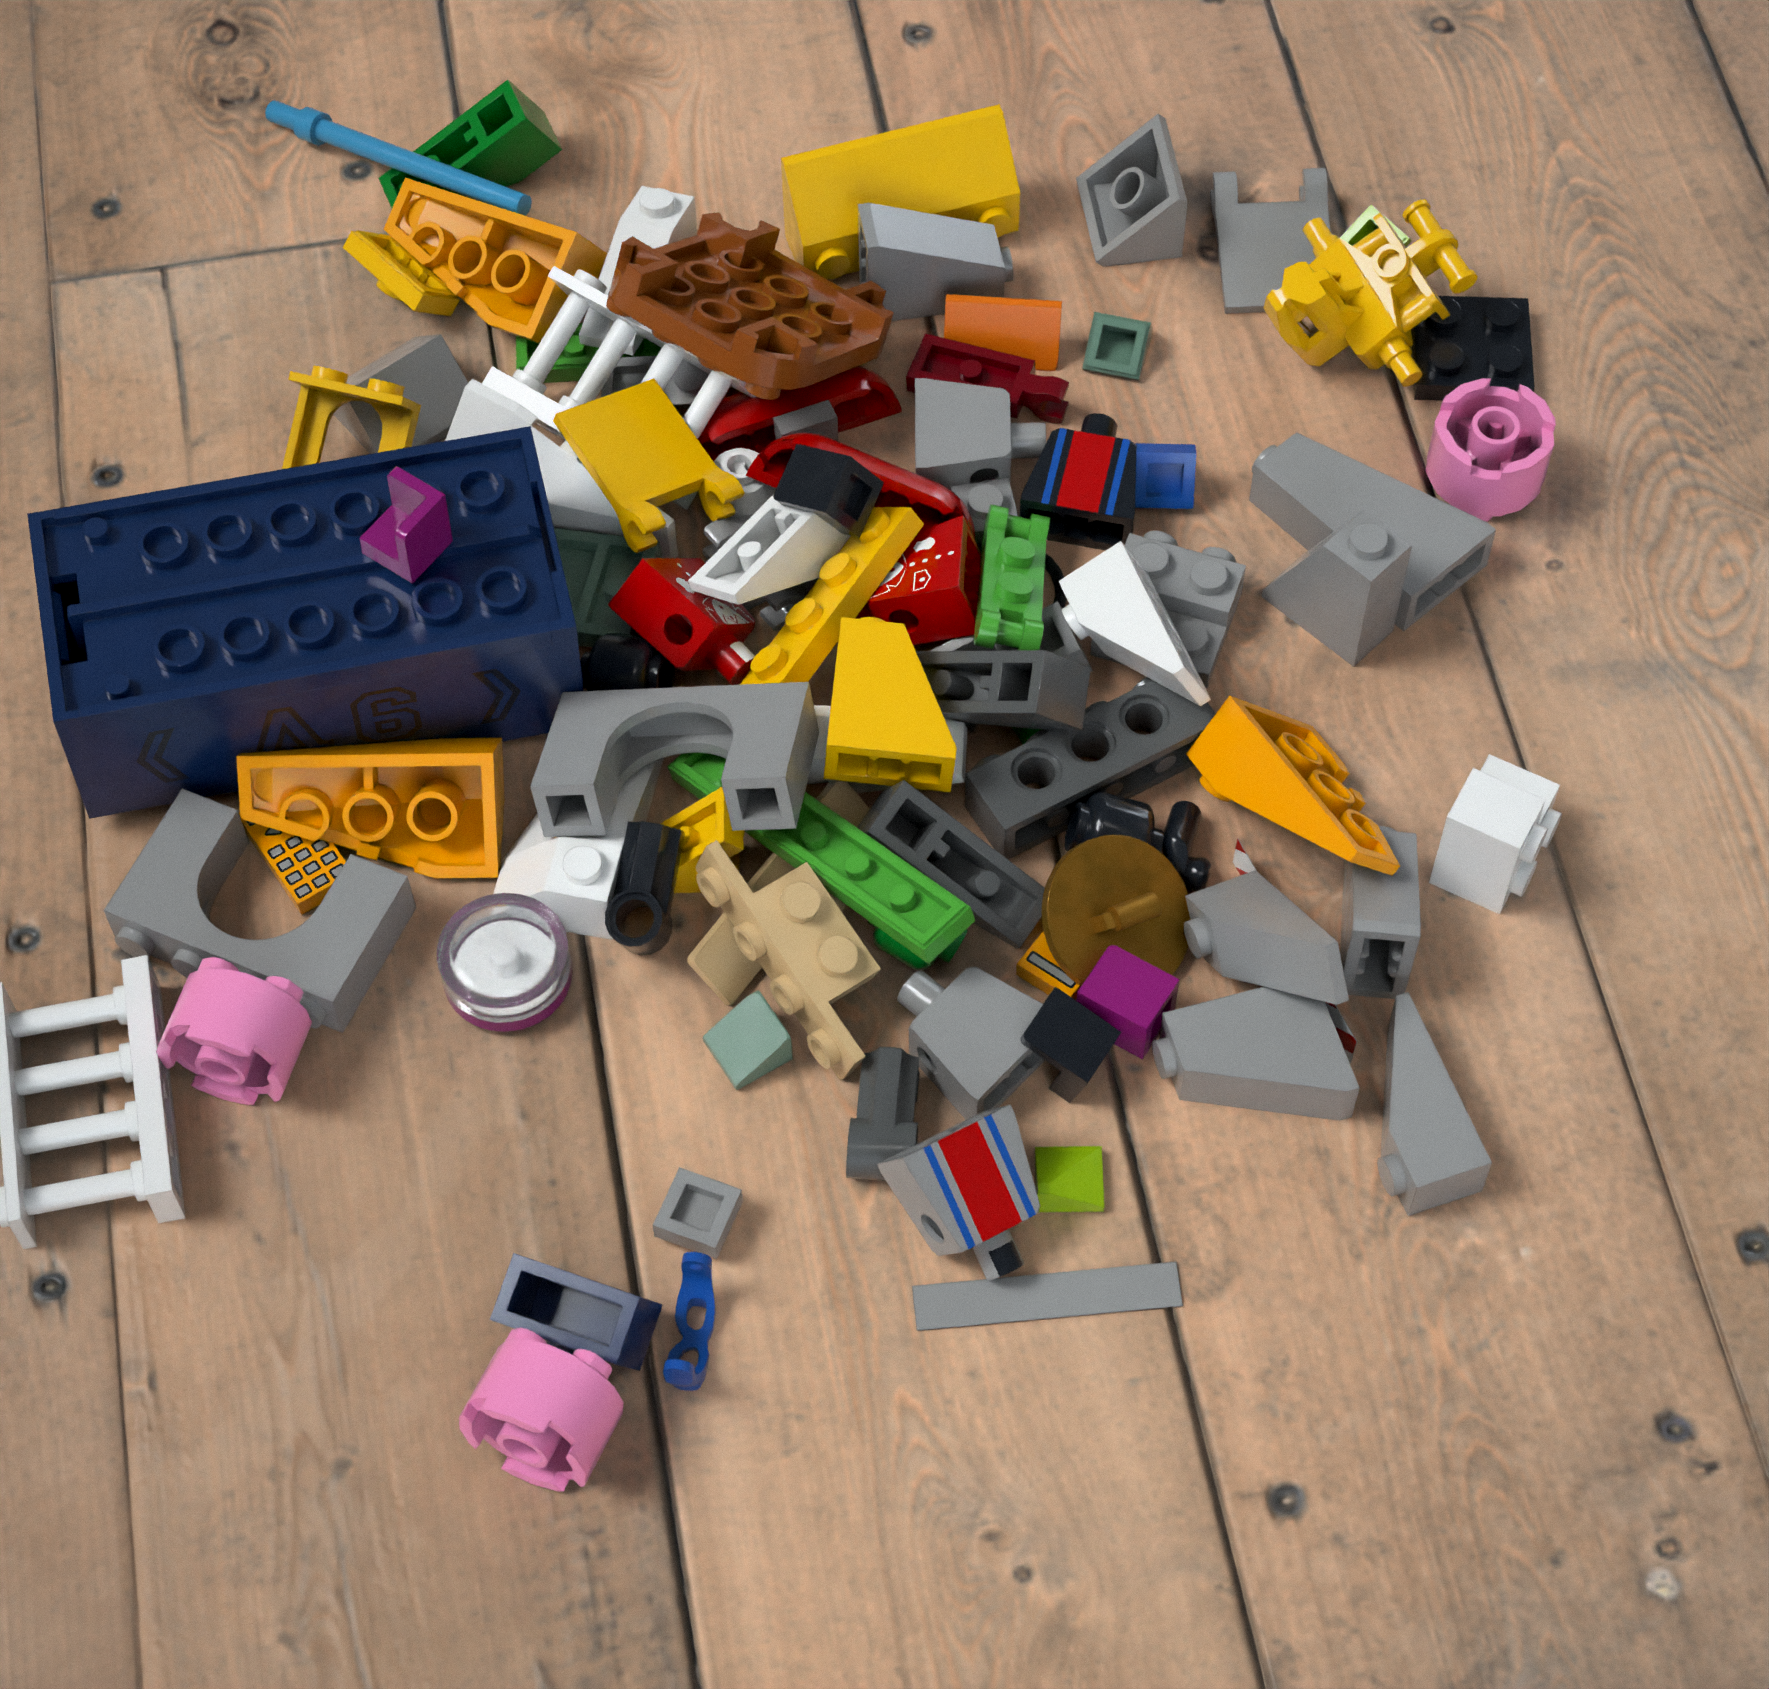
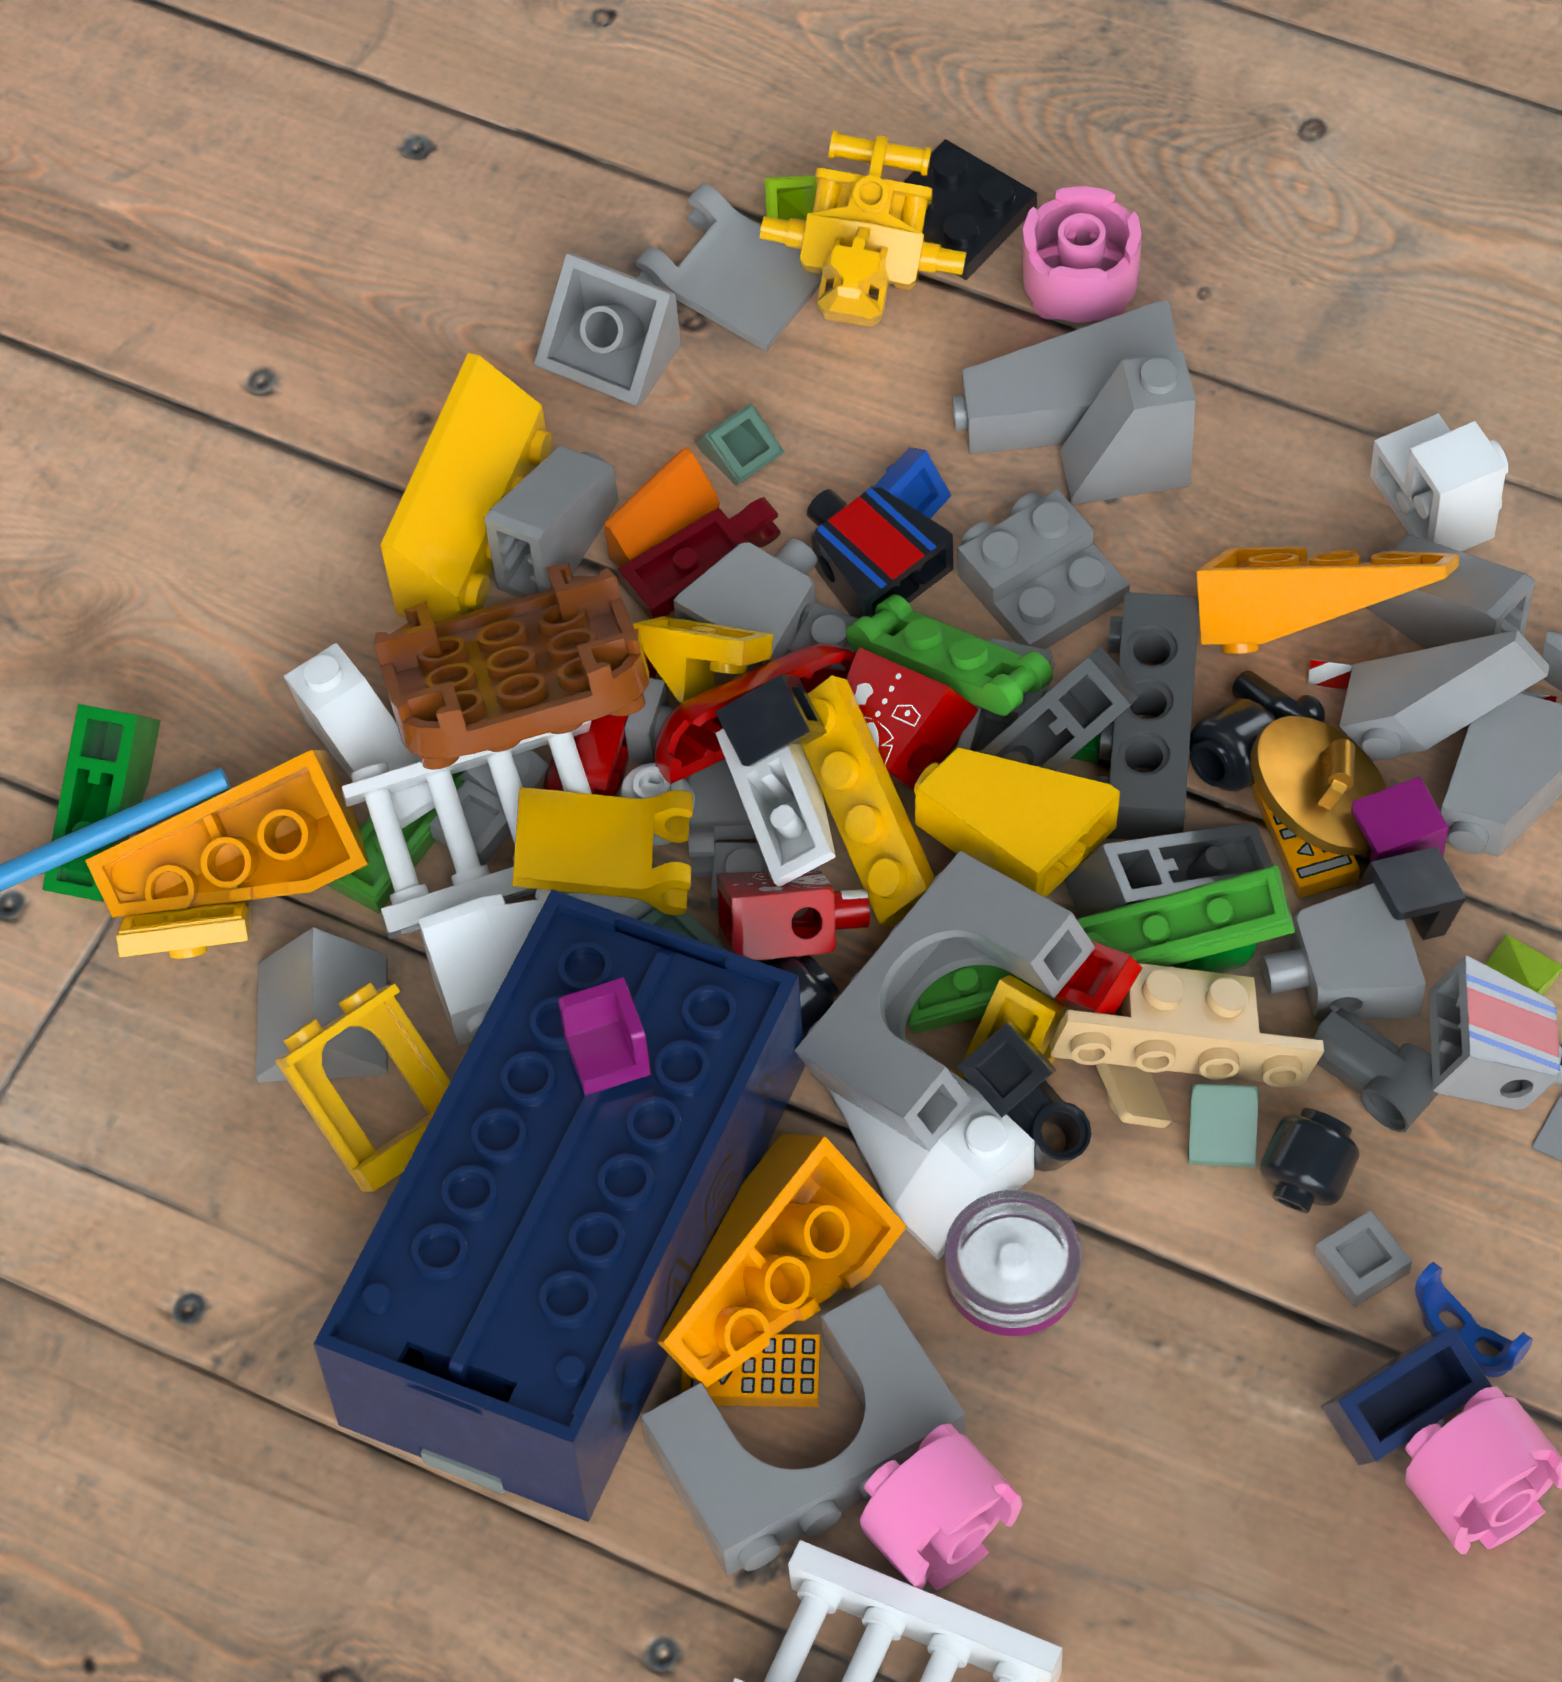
camera: 50 degrees left, 0 degrees up
white slope [1058,541,1211,706] -> none
none -> yellow slope [633,616,773,704]
none -> black panel [957,1020,1056,1118]
none -> red tile [1054,940,1142,1015]
none -> black head [1260,1108,1360,1213]

